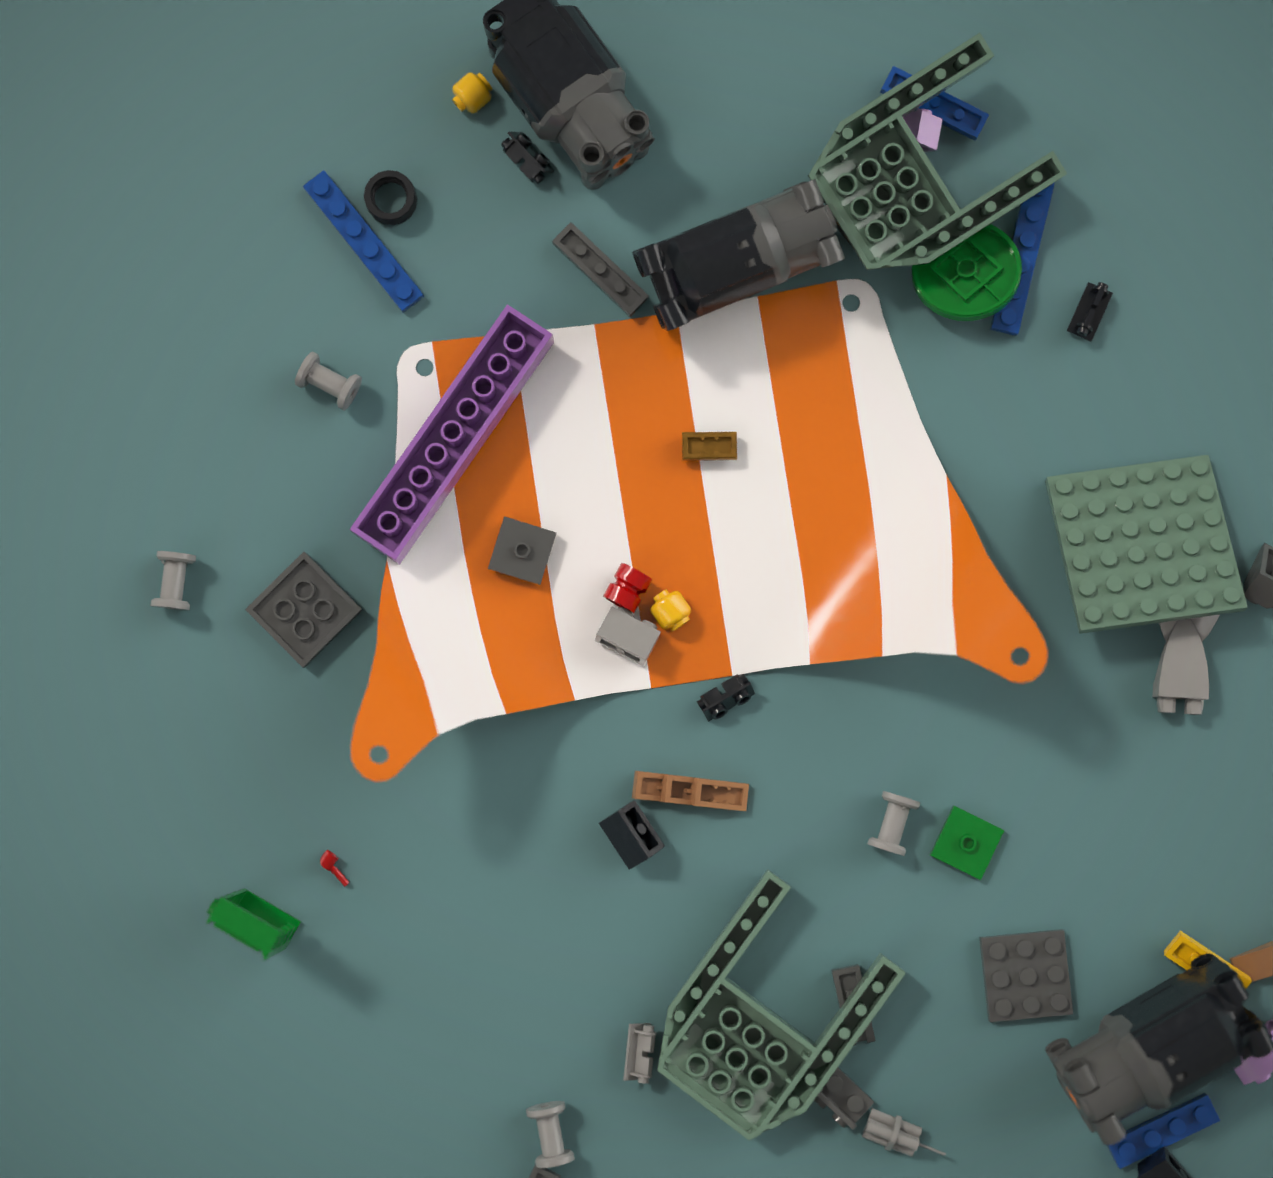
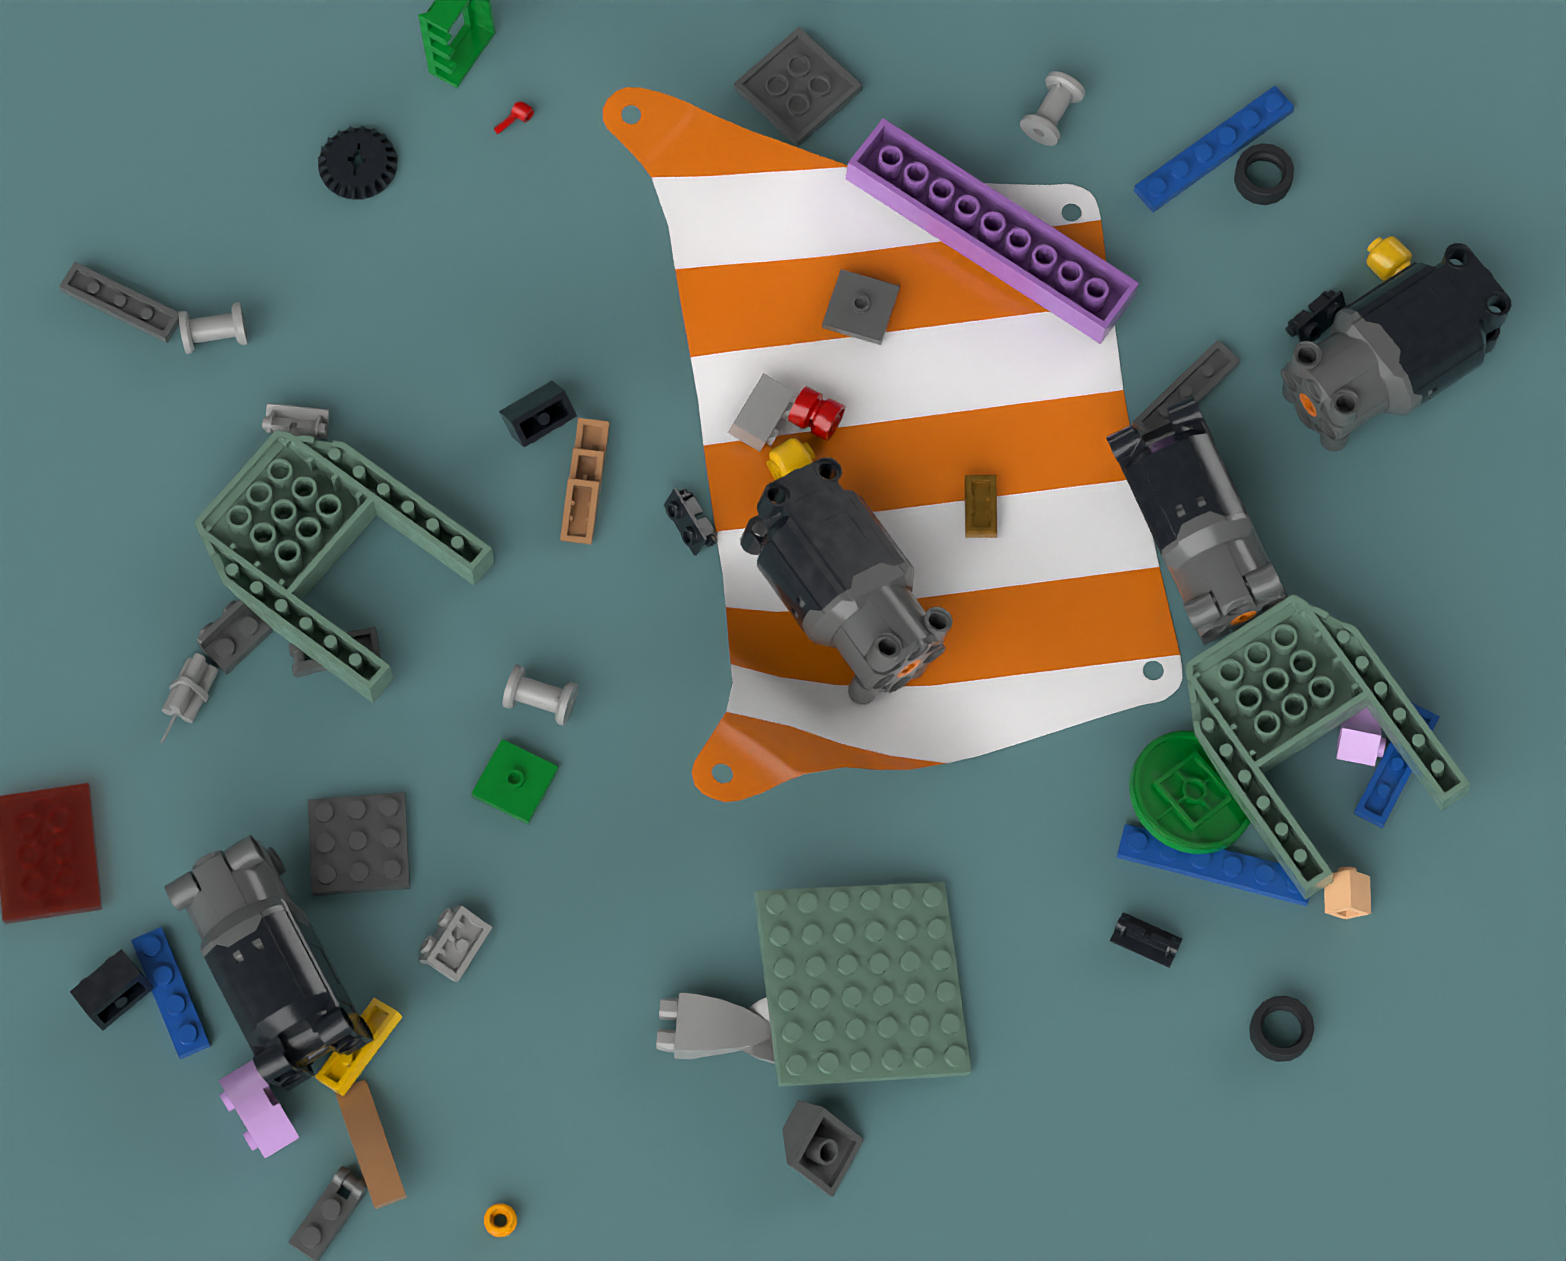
camera: 90 degrees right, 15 degrees down
none -> black gear [318,125,398,200]
none -> light grey bracket [418,905,492,982]
none -> piece [740,457,953,705]
none -> black tyre [1249,996,1314,1062]
none -> light nougat brick [1324,867,1371,919]

